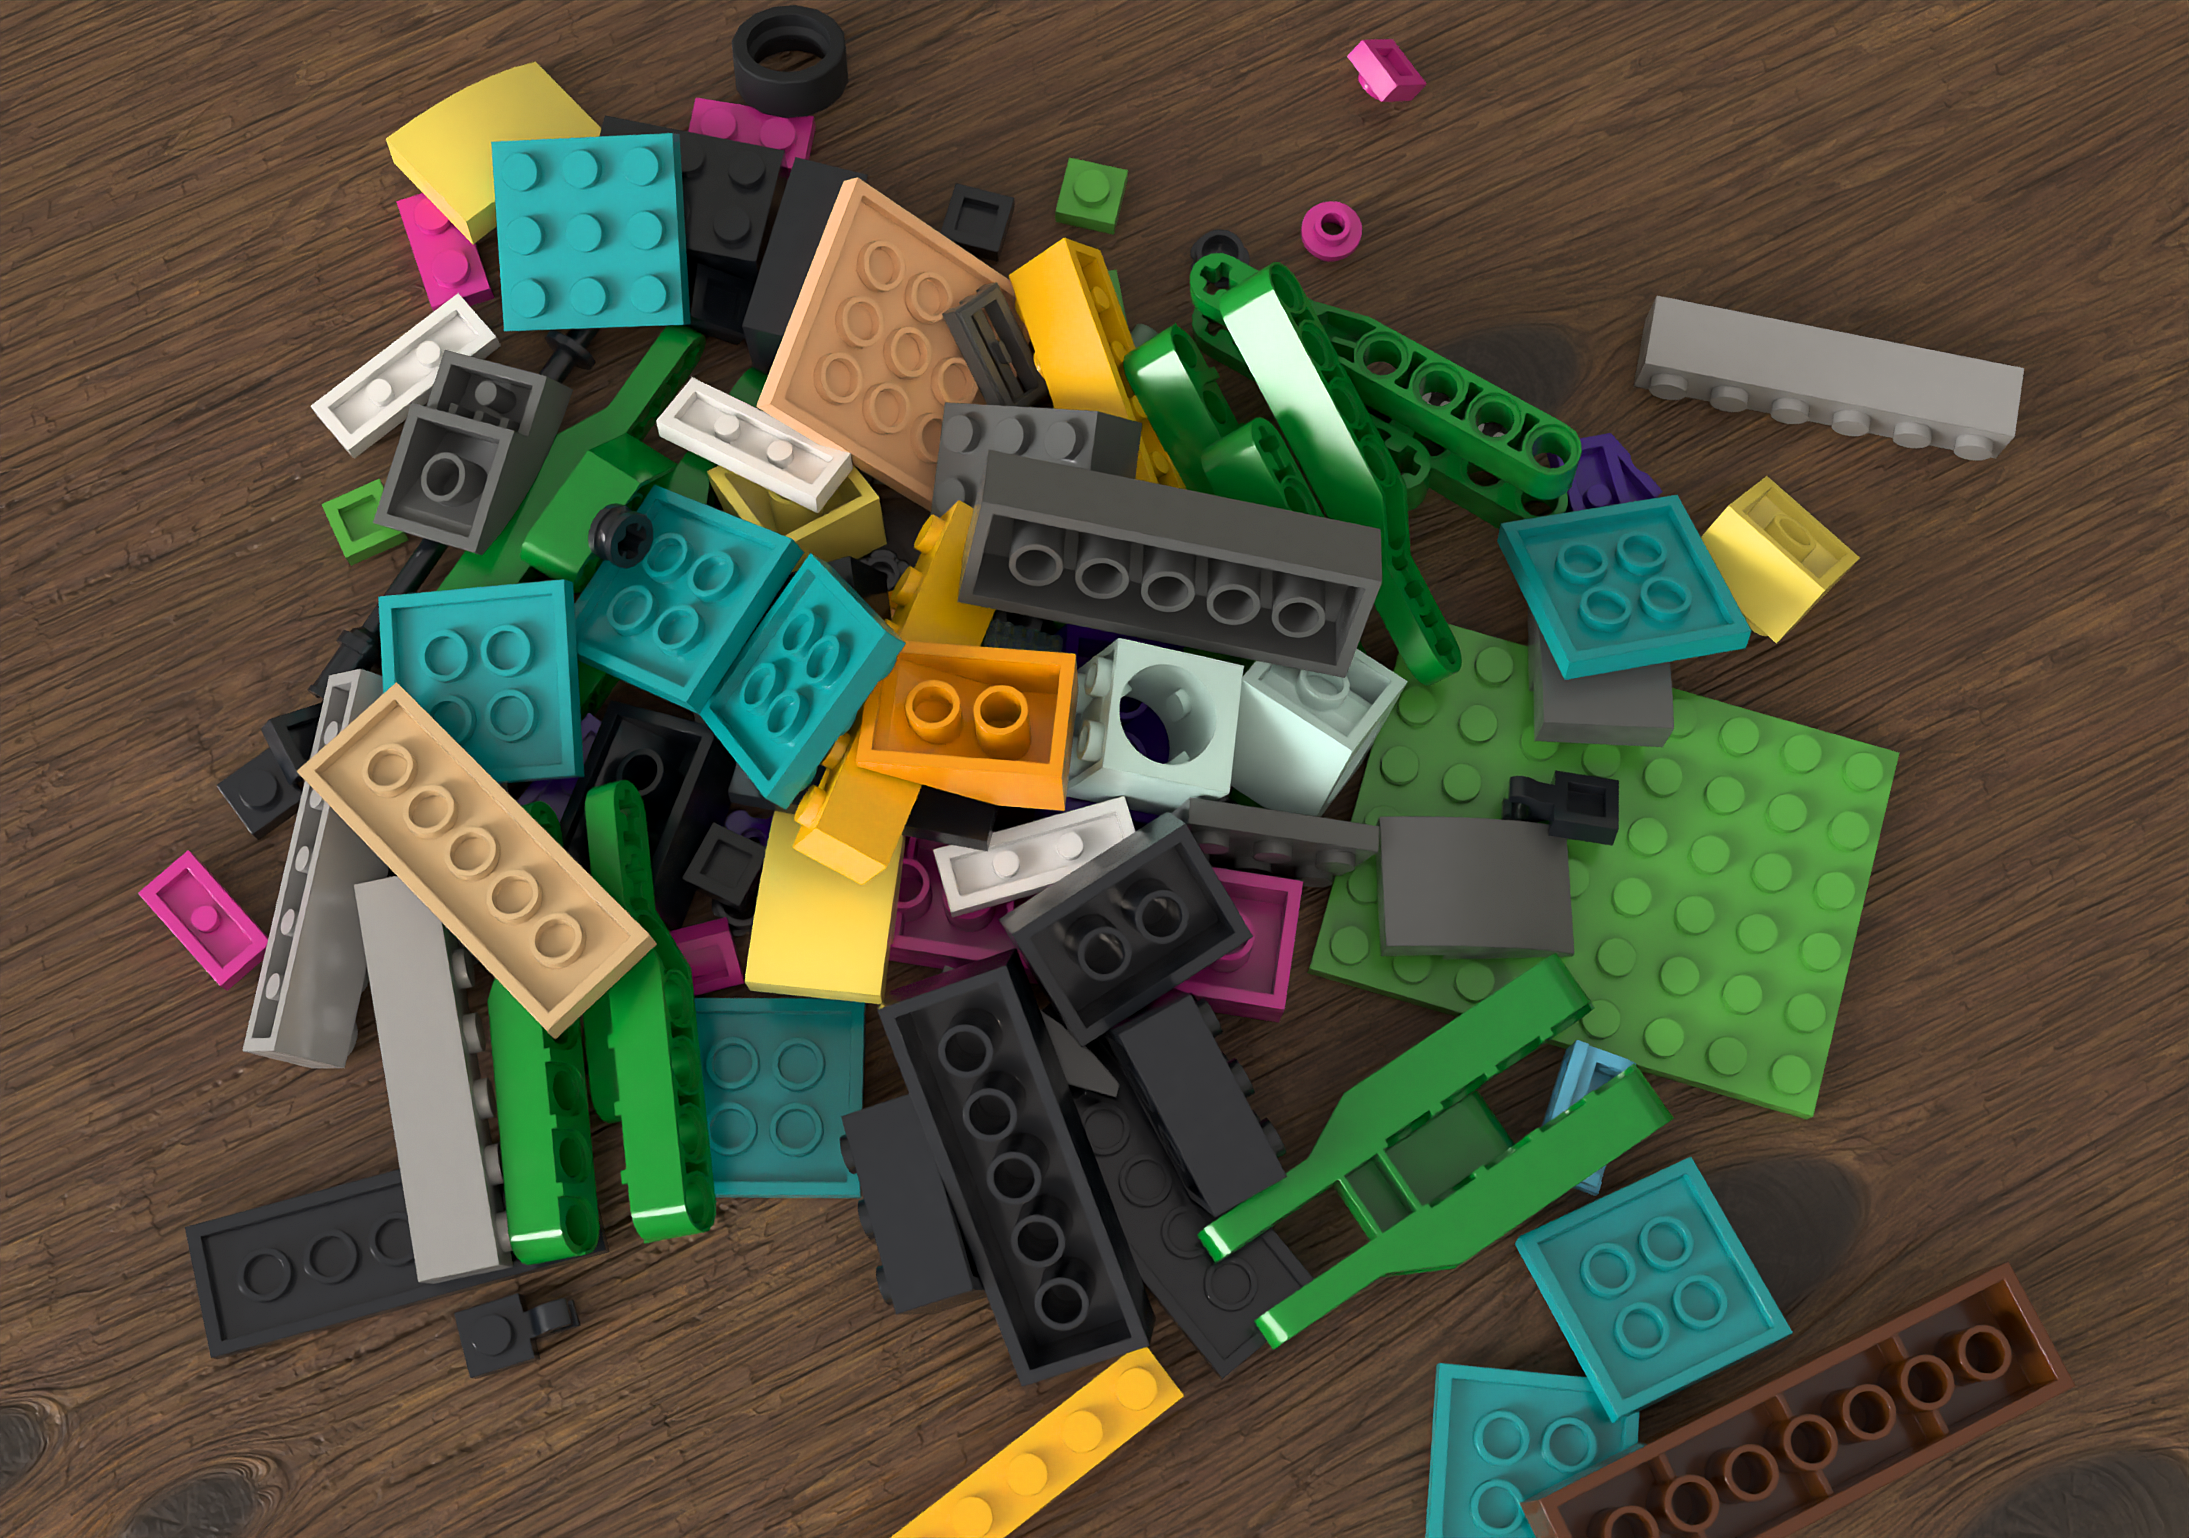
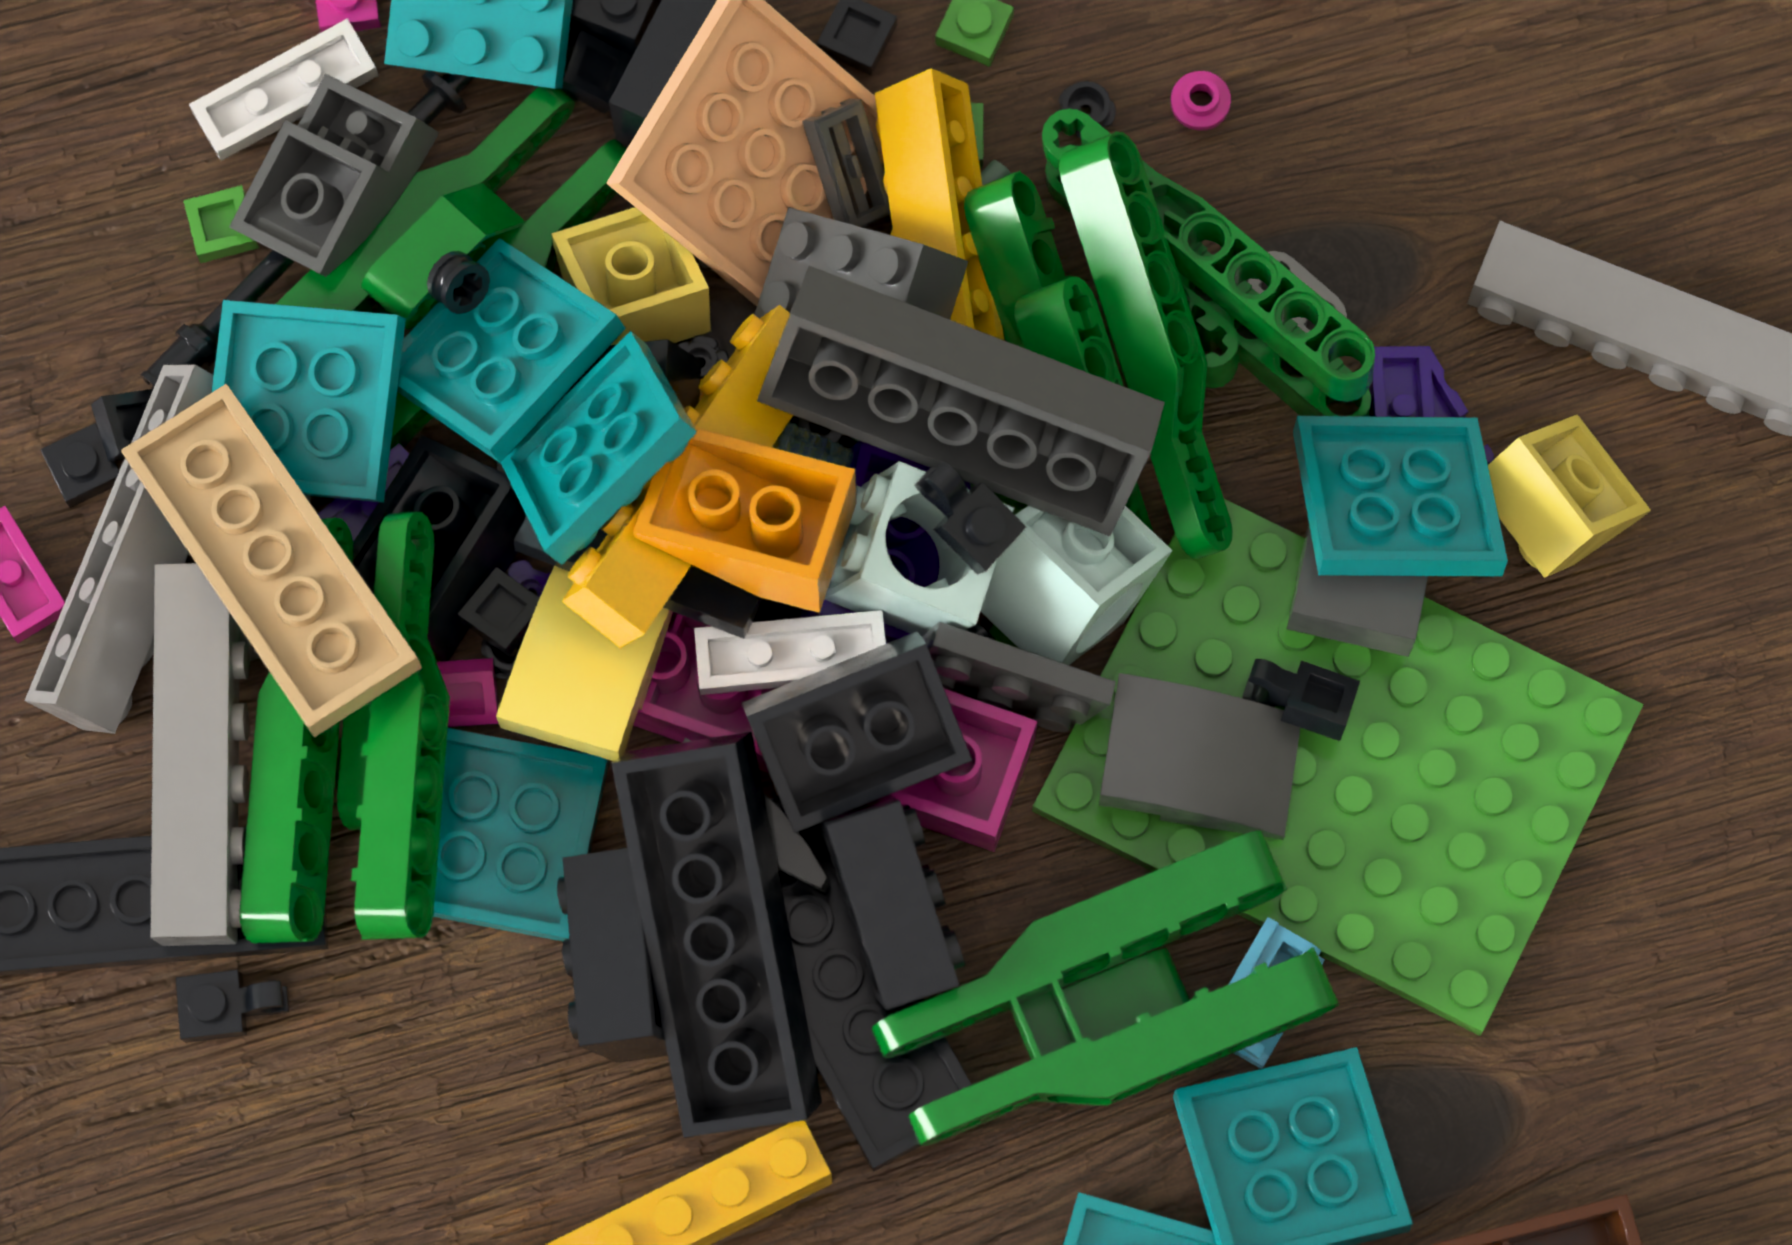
camera: 15 degrees right, 0 degrees up
white plate [656,377,853,513] -> none
none -> black plate [914,461,1026,575]

